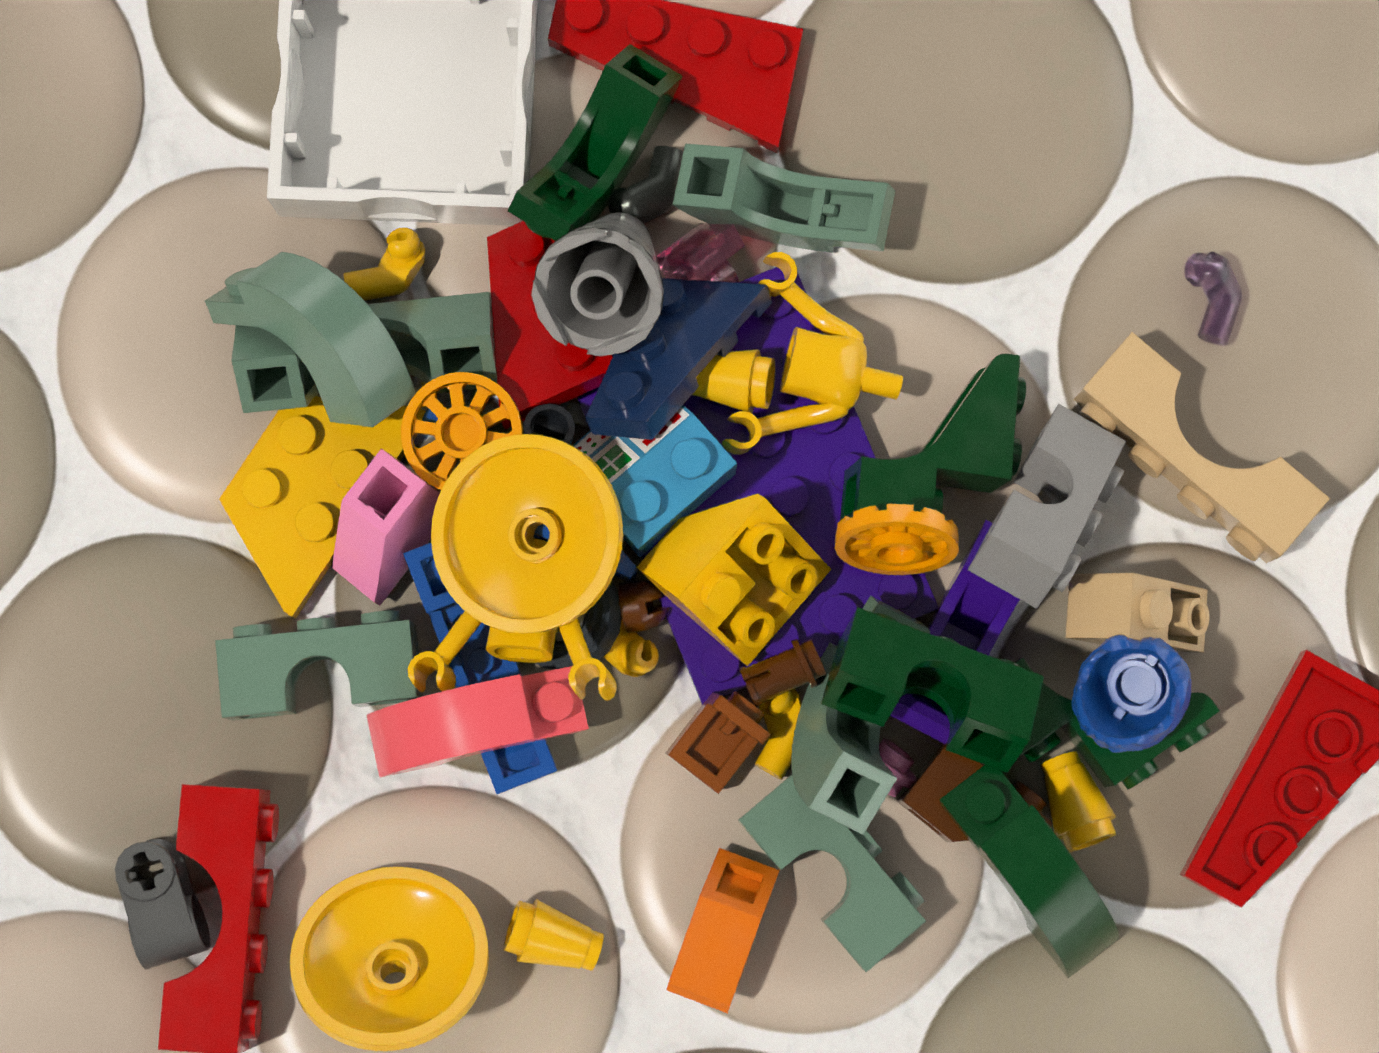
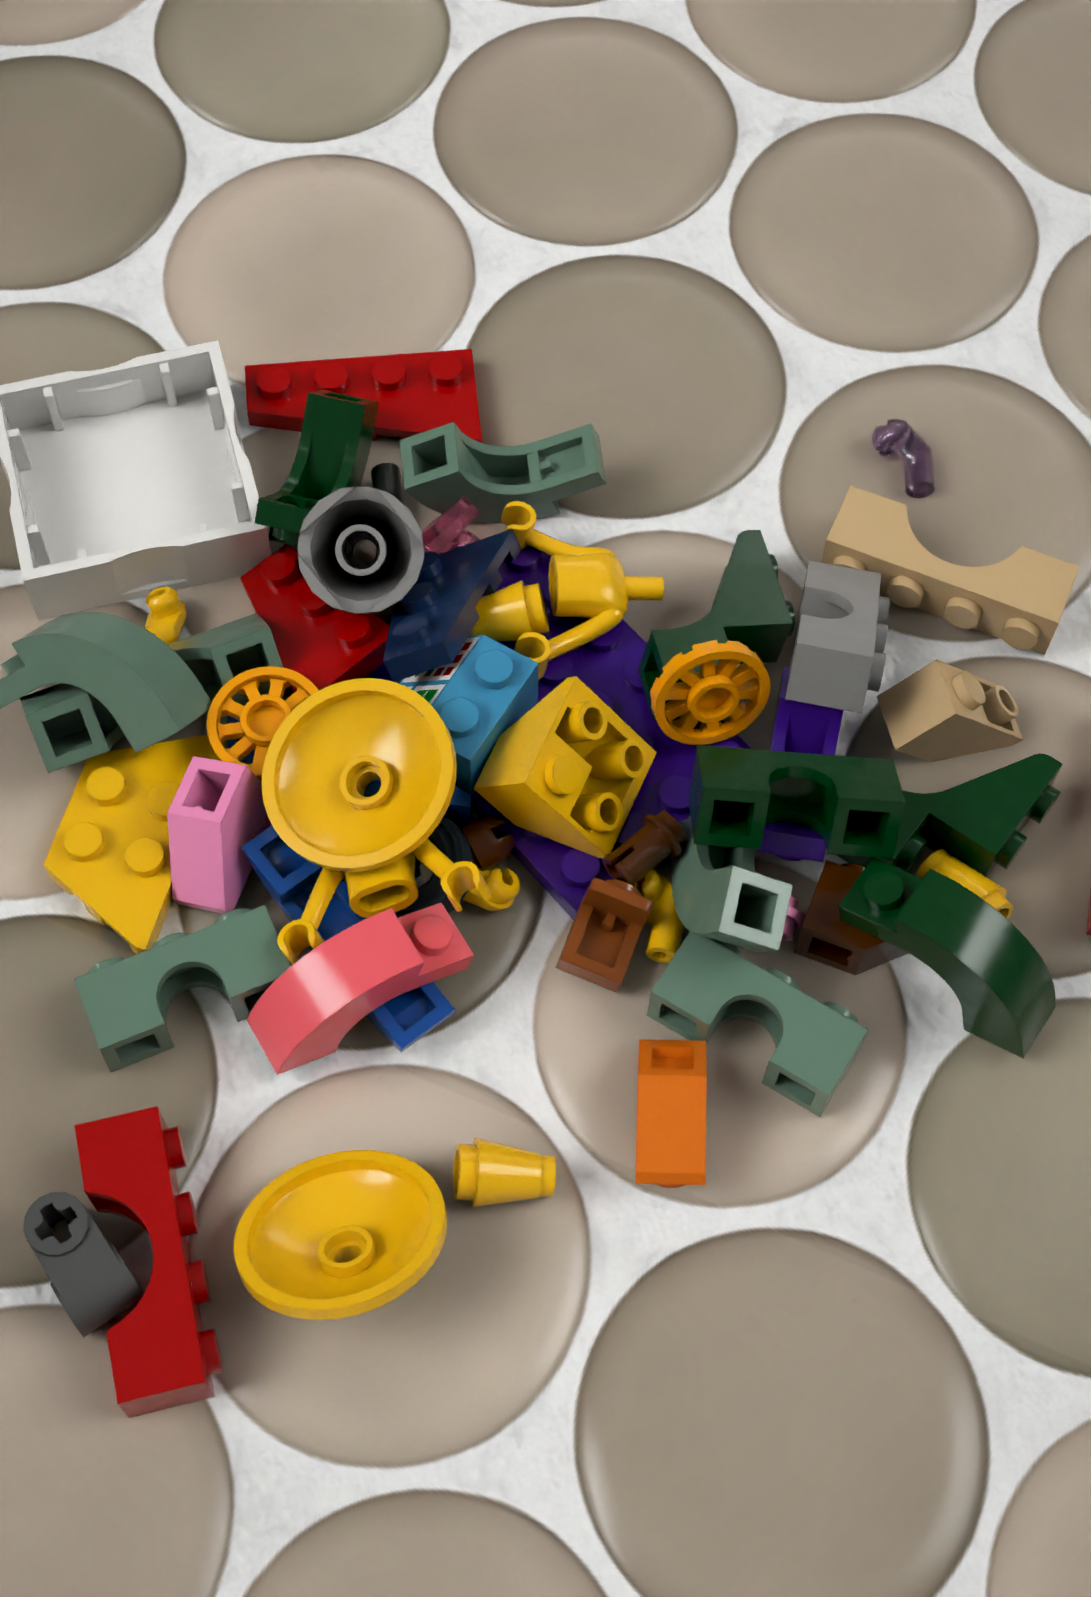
camera: 20 degrees left, 20 degrees down
blue hair [1071,635,1192,753] -> none

